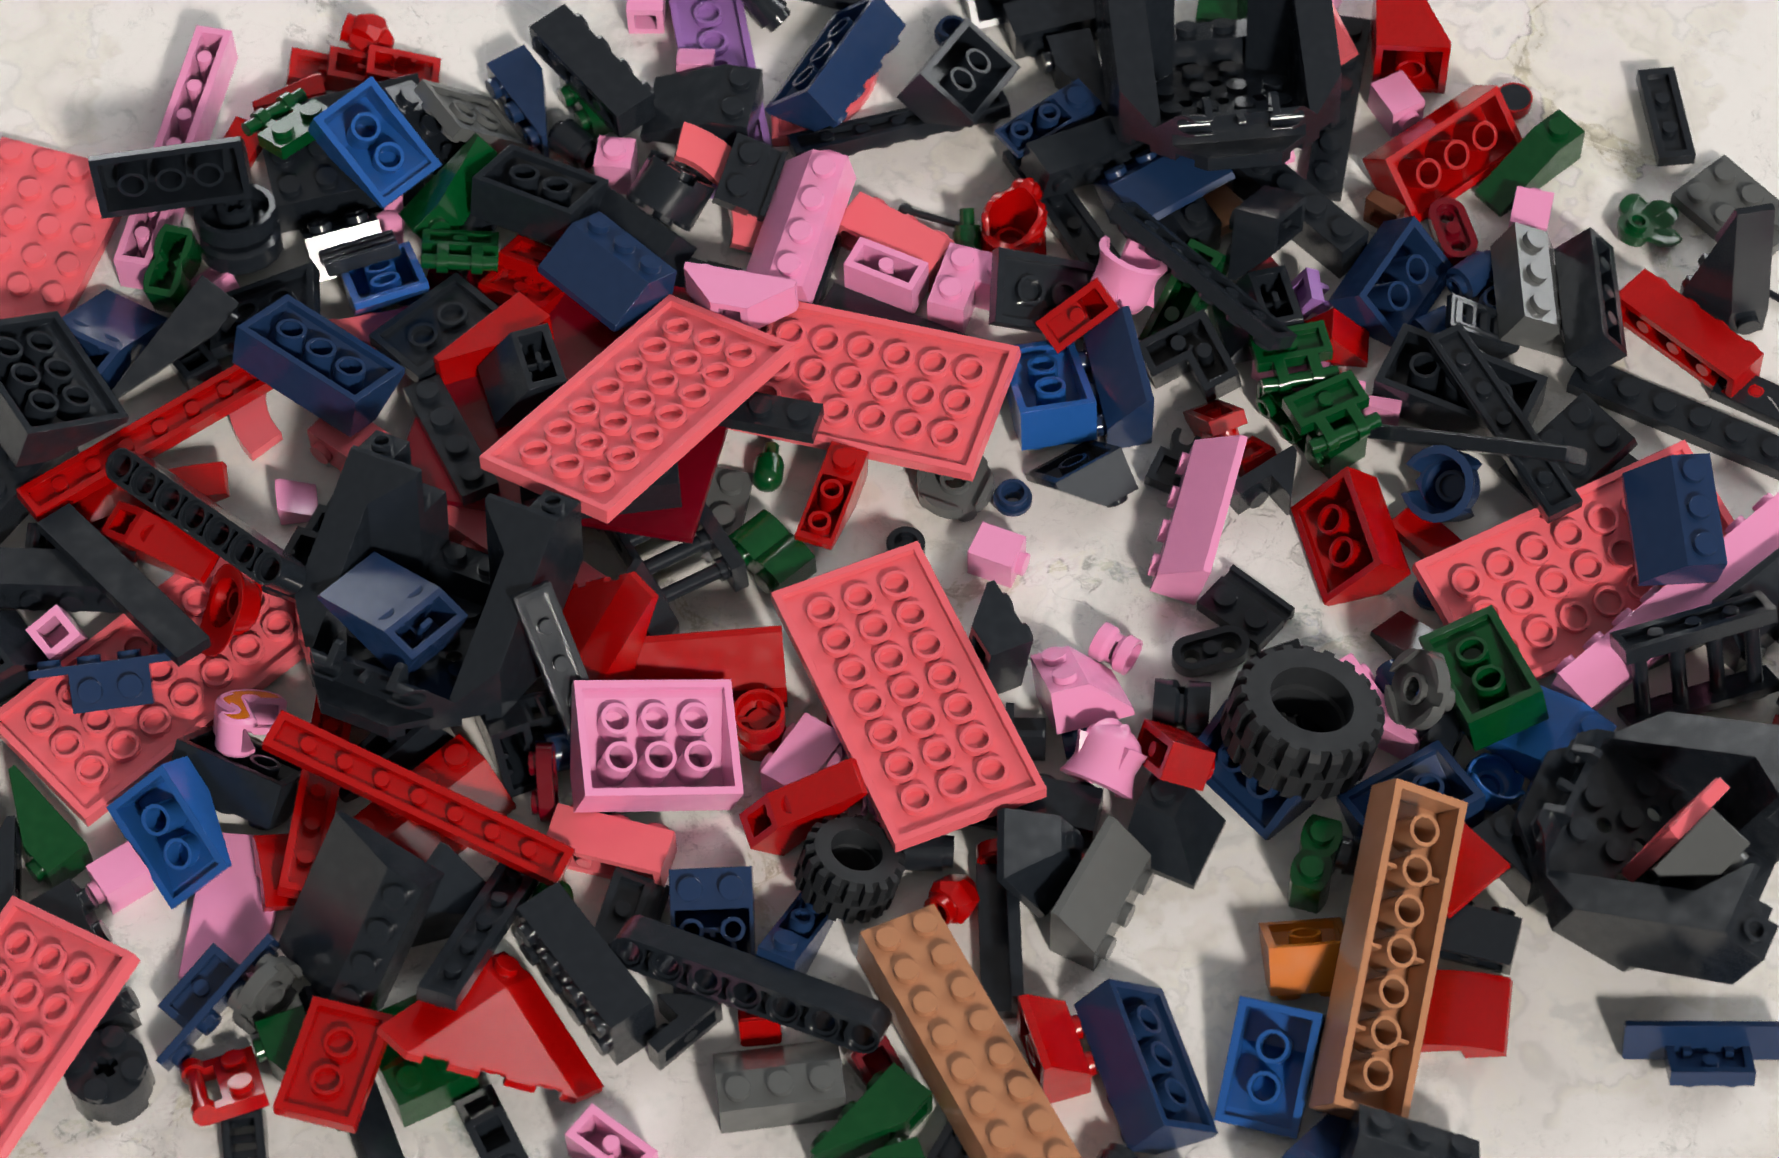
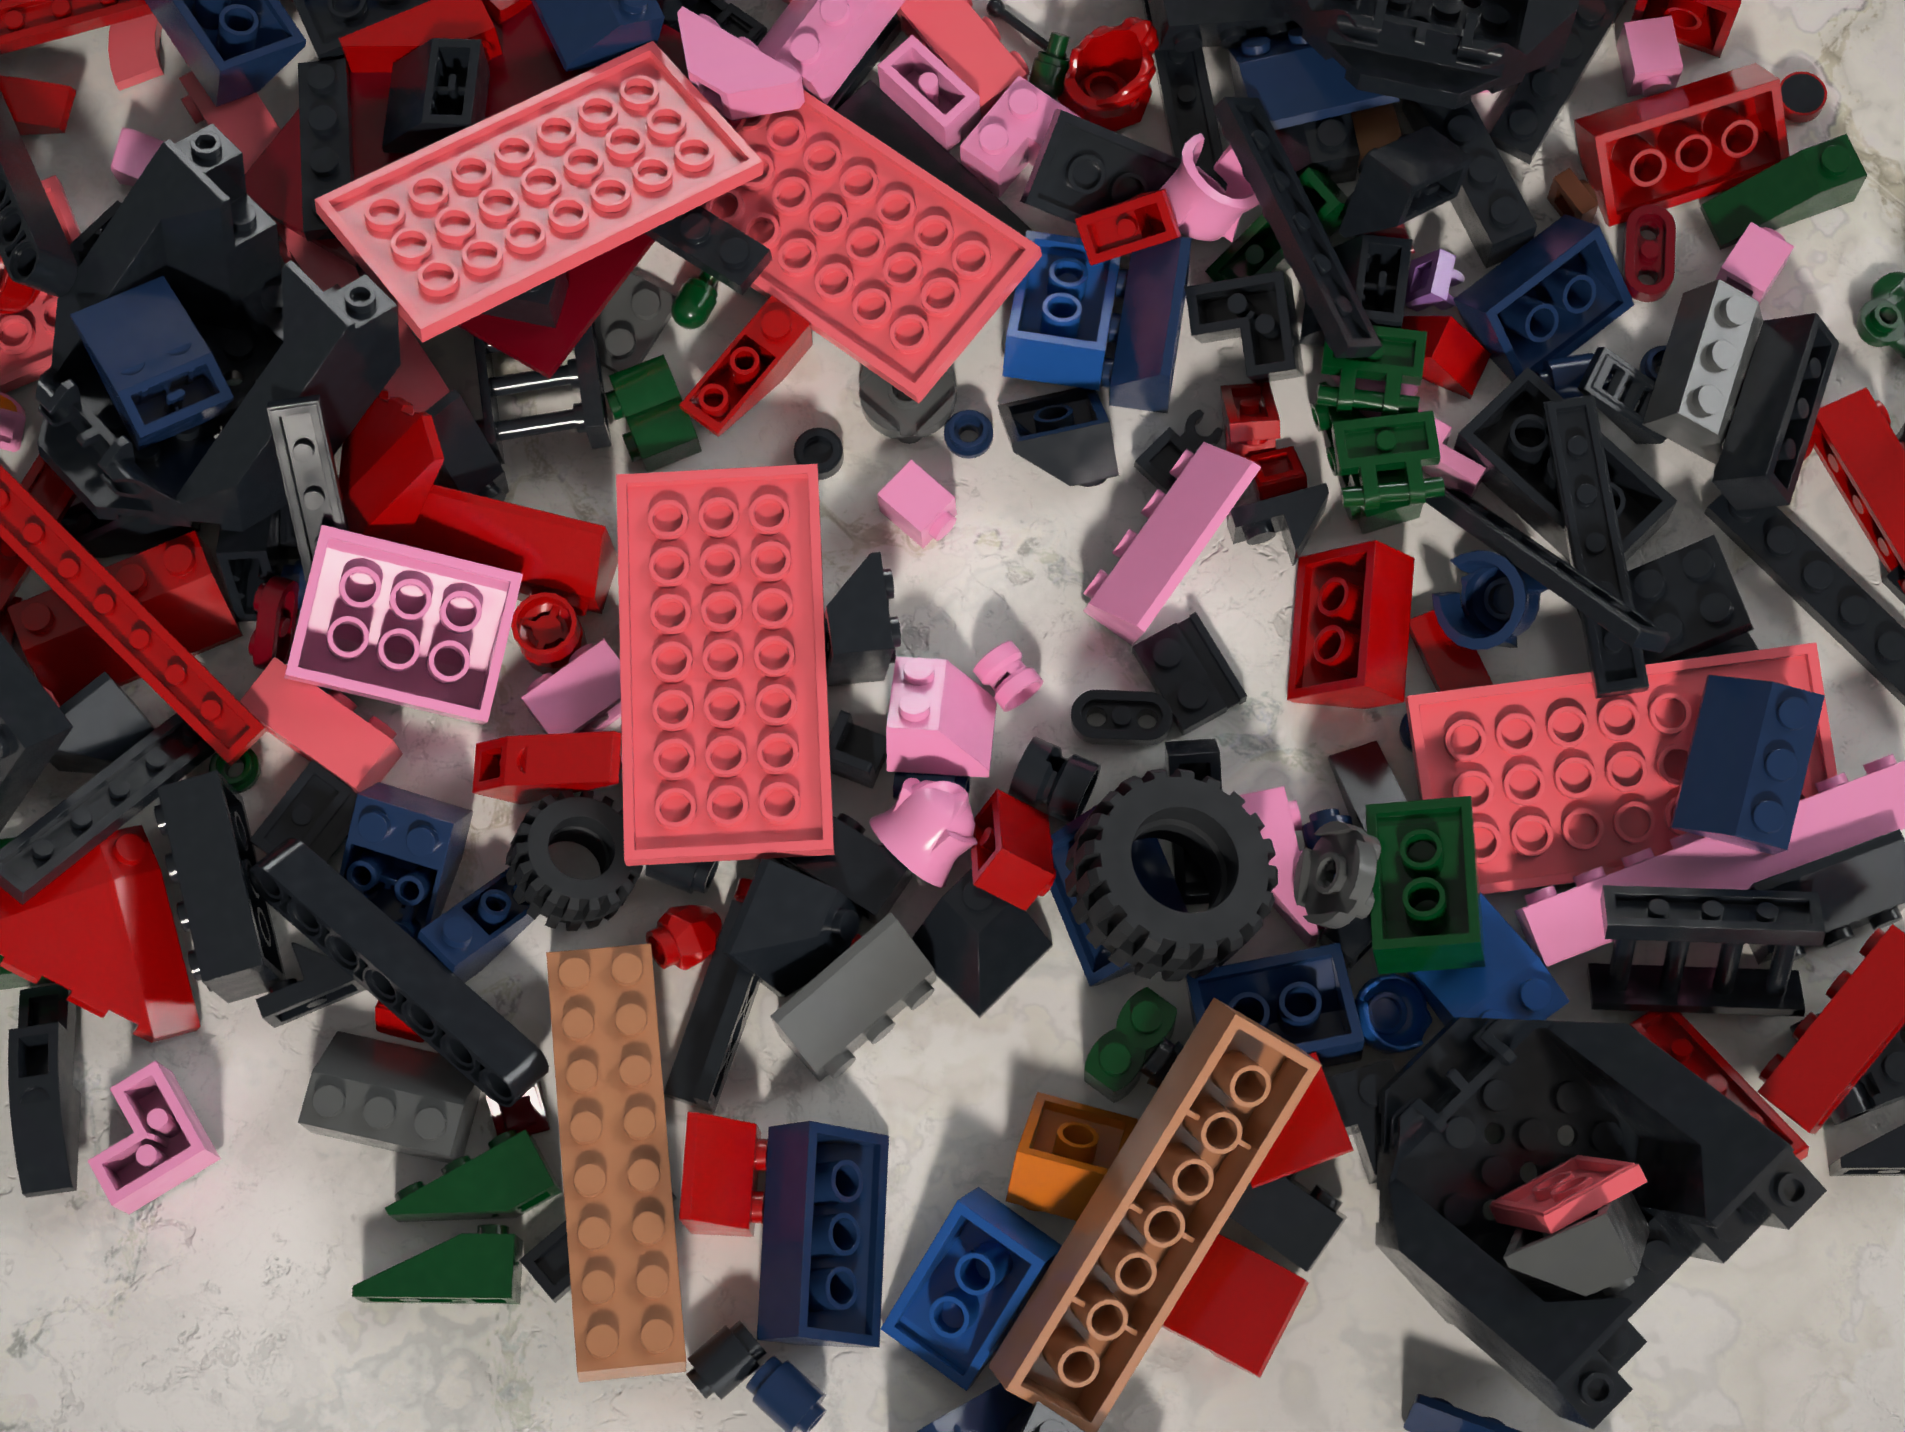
camera: 25 degrees right, 15 degrees up
dark blue brick [1446,250,1494,300] -> none

